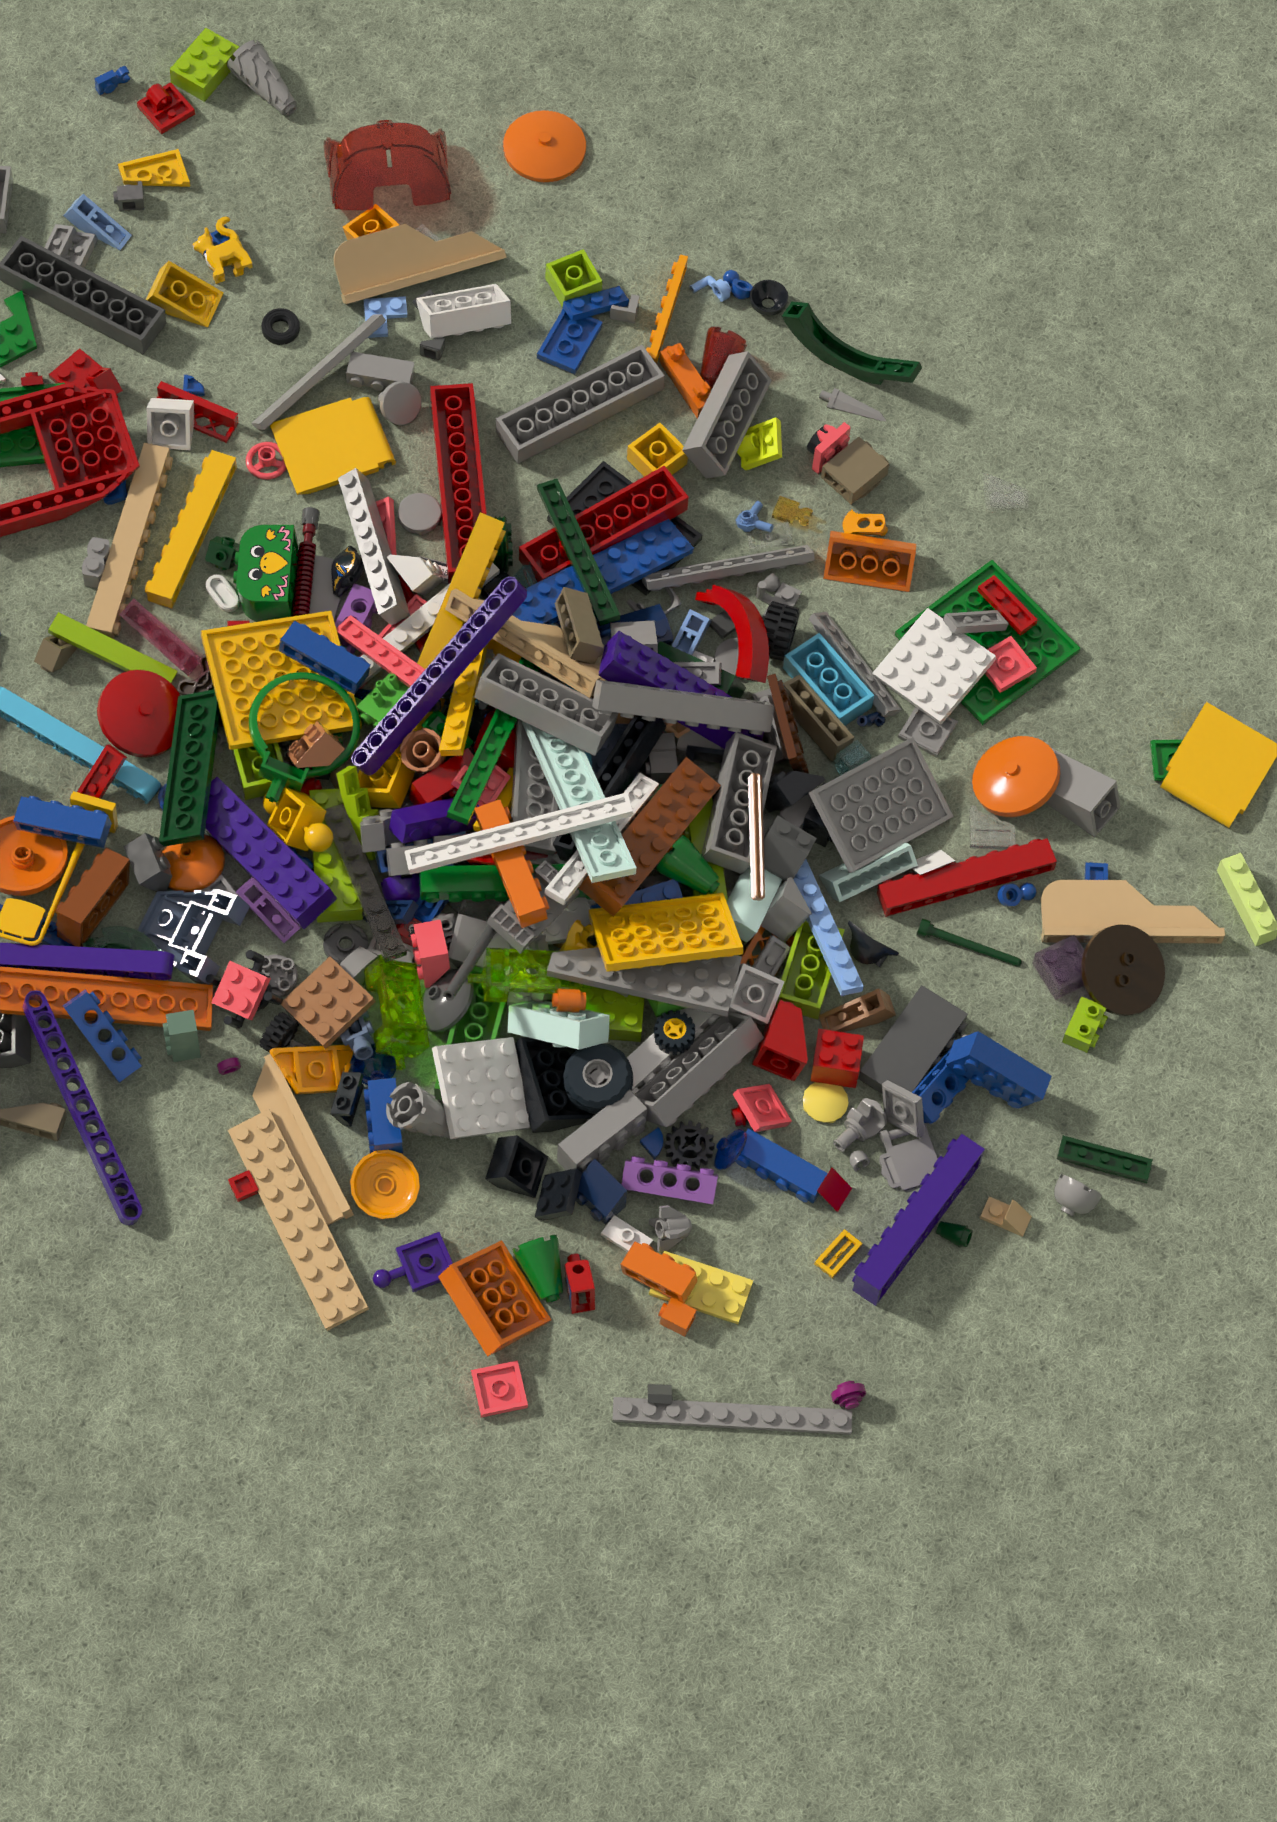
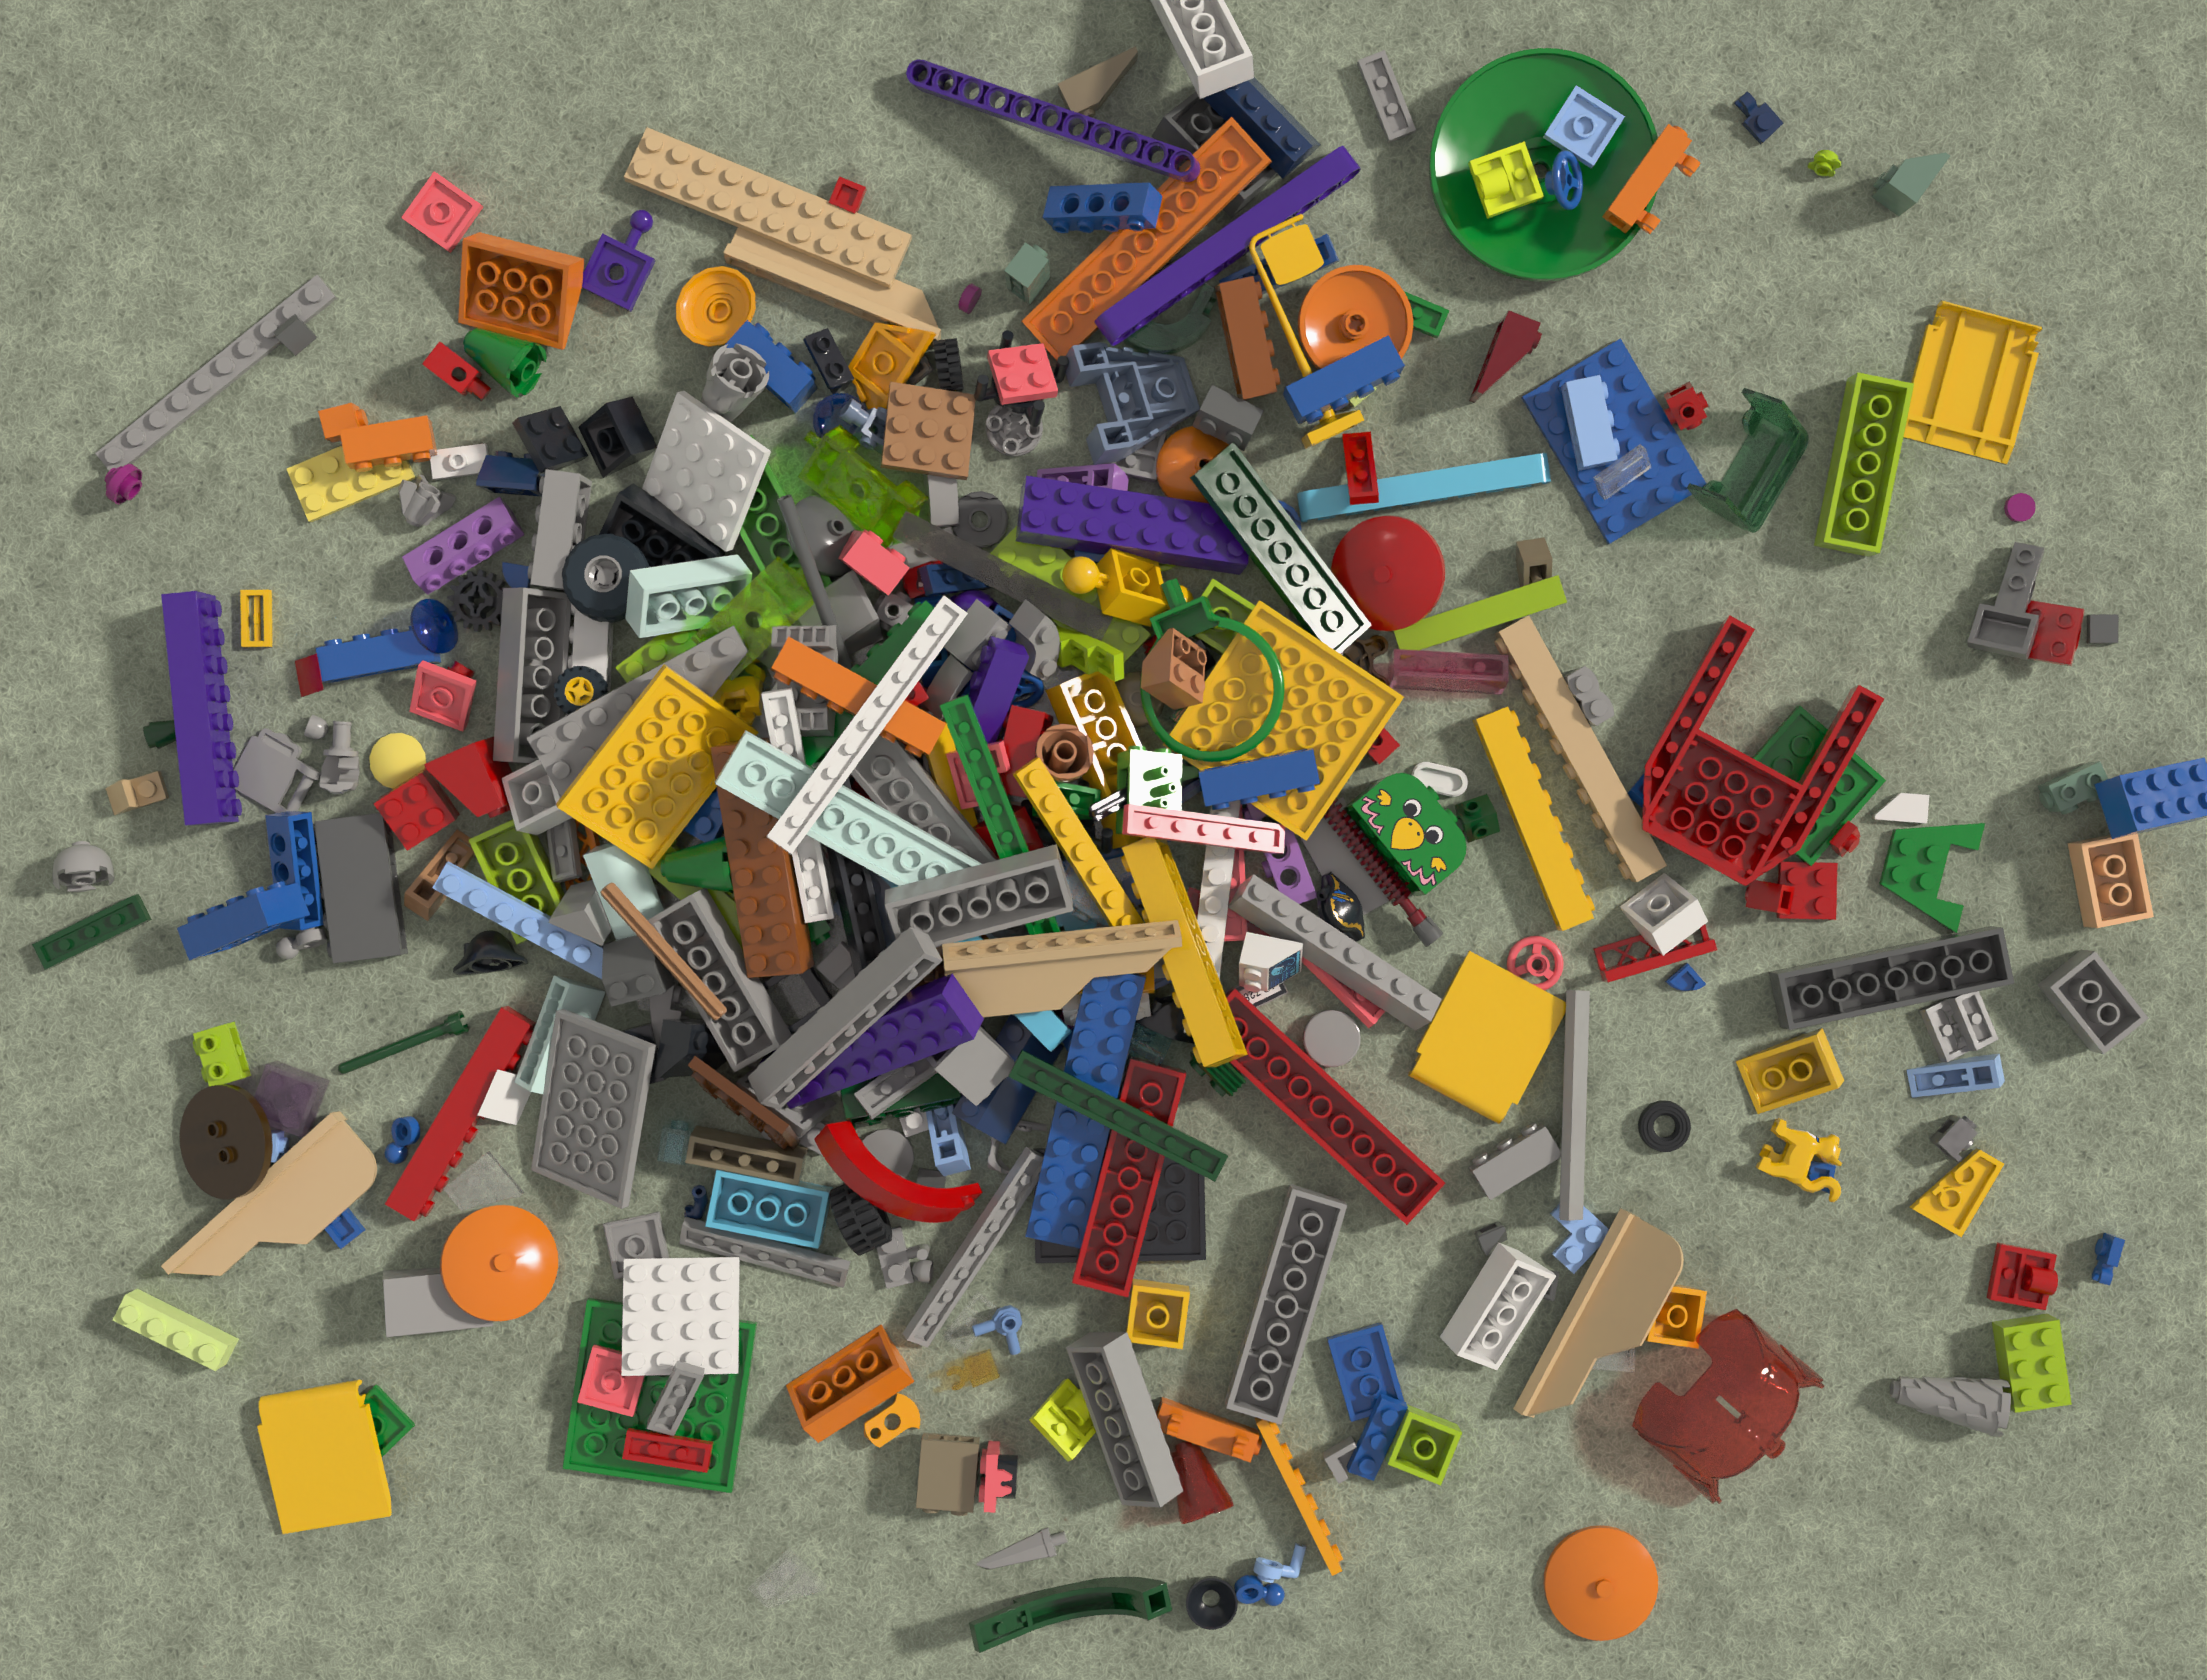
camera: 140 degrees right, 25 degrees up
dark purple beam [351,577,527,775] -> none
light grey tile [378,381,421,425] -> none
orange brick [552,988,586,1013] -> none
dark tan brick [554,587,604,665] -> none
light grey tile [882,1080,925,1138] -> none

